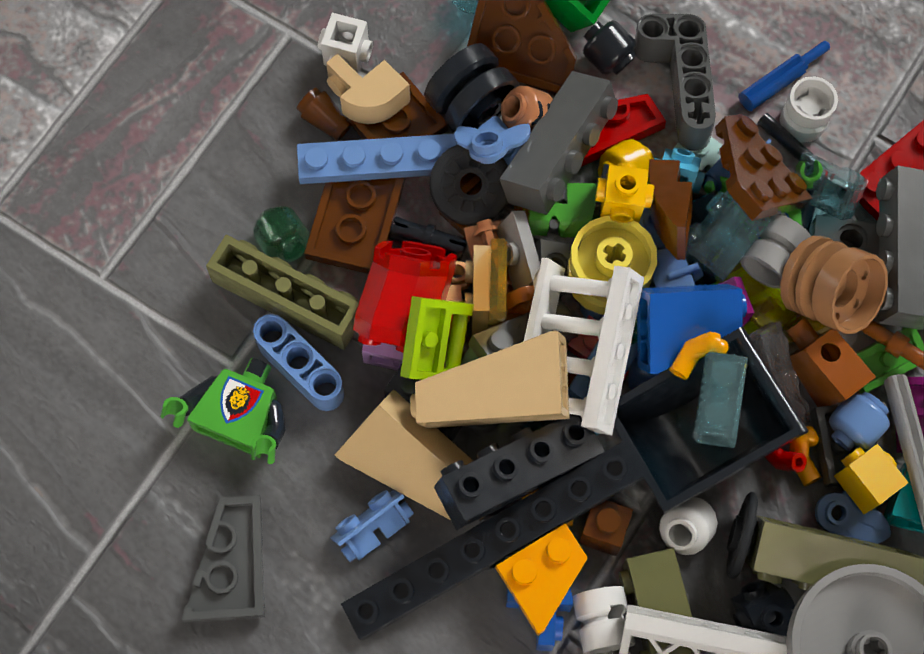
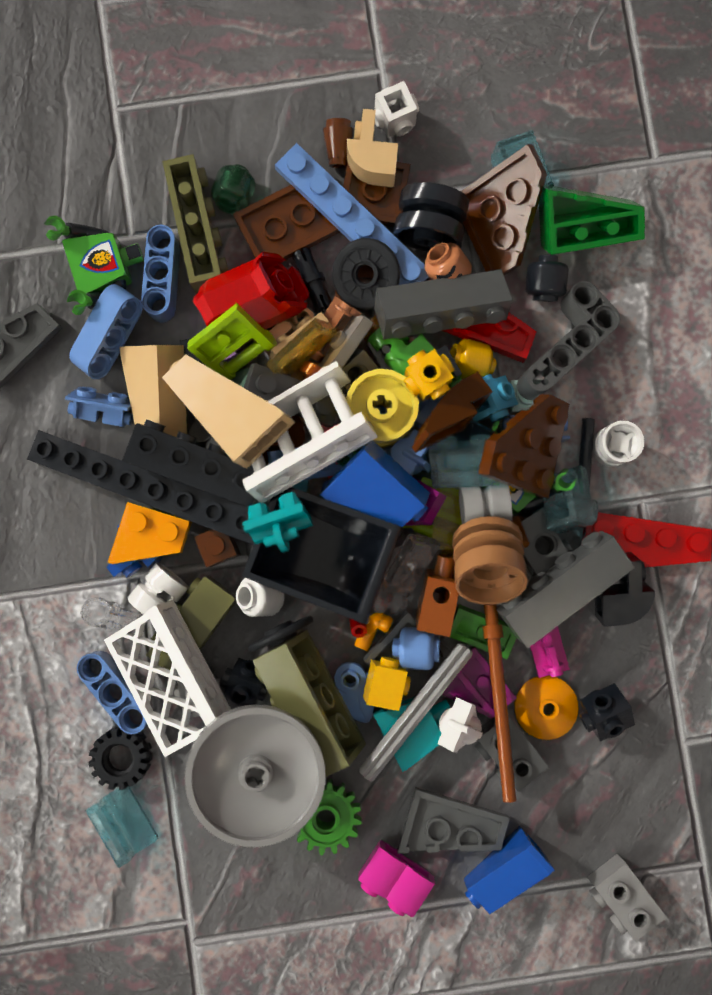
camera: 50 degrees right, 15 degrees up
medium blue plate [454,116,531,164] -> none
light orange arm [669,331,729,380] -> none
clear light blue brick [694,352,748,448] -> none
blue axle [738,41,830,111] -> none
none -> medium blue beam [70,284,143,379]
none -> teal hips [243,492,313,553]

